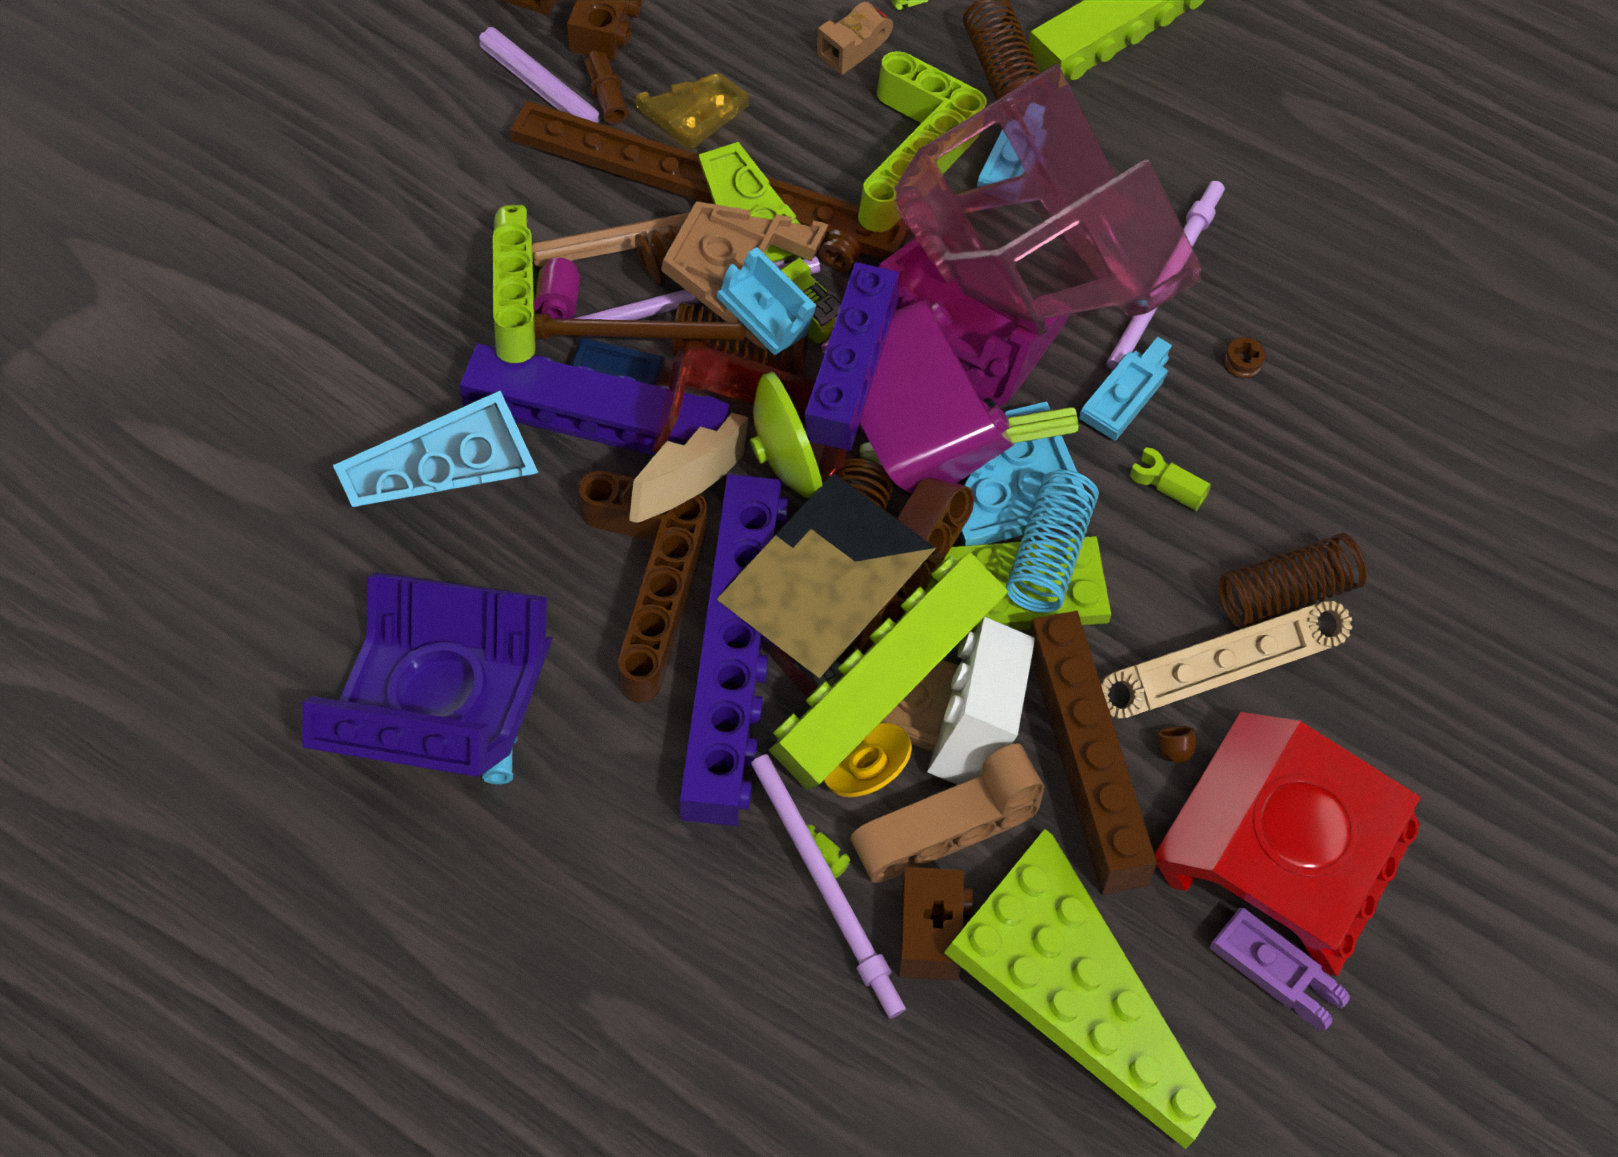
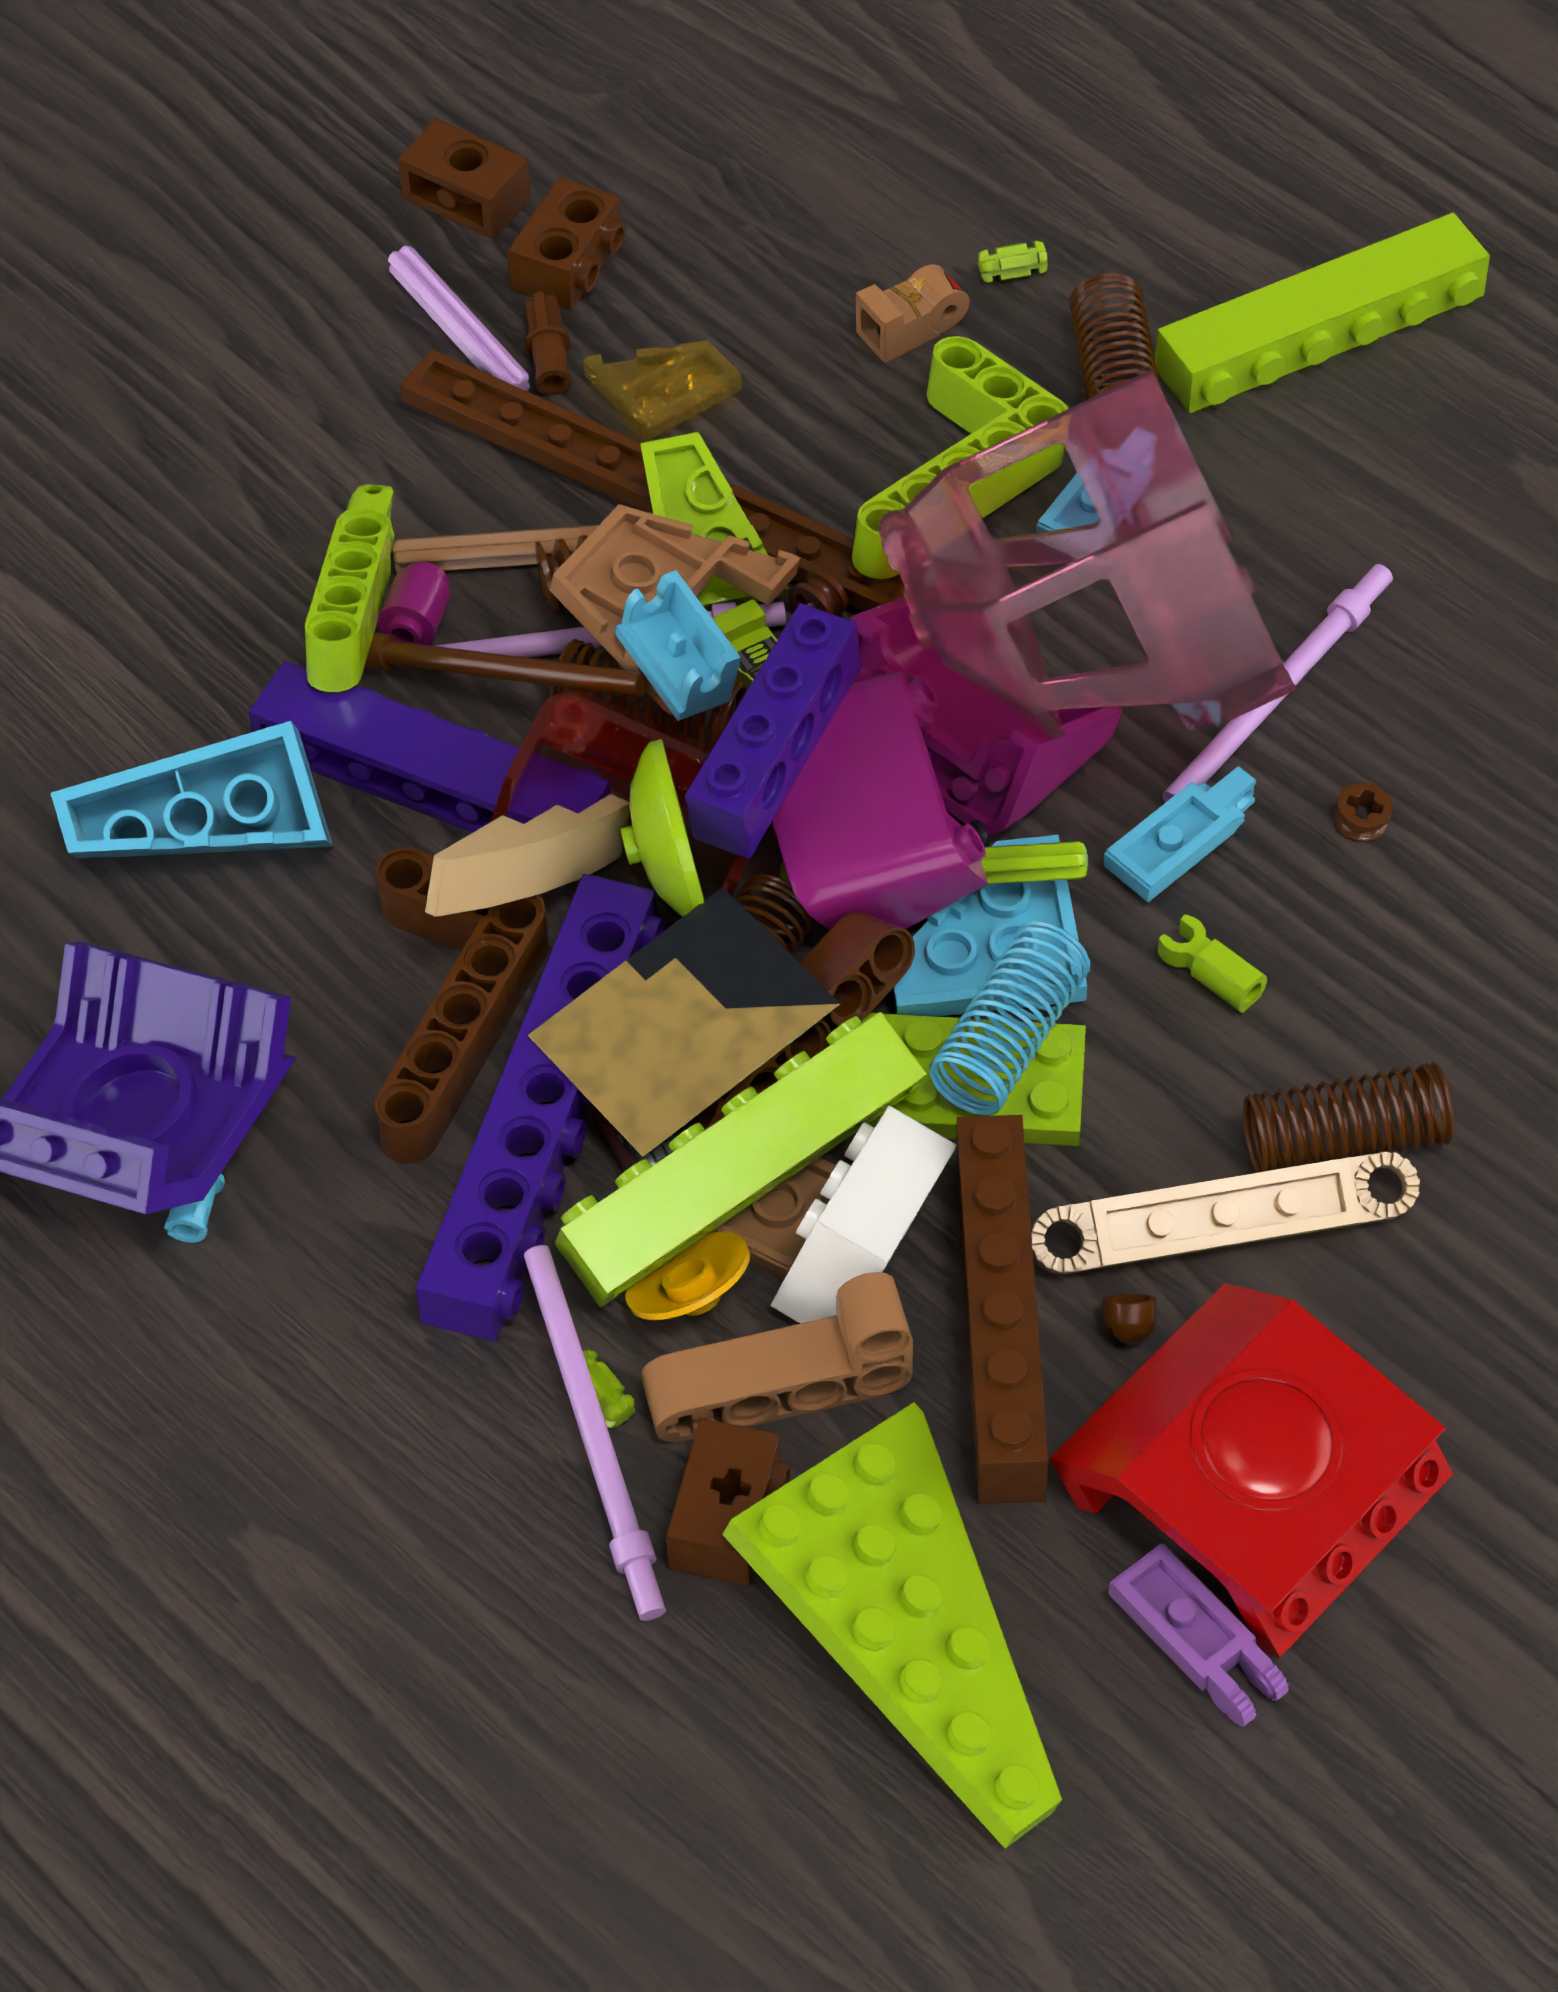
camera: 15 degrees right, 5 degrees down
dark blue tile [571,337,665,386] -> none

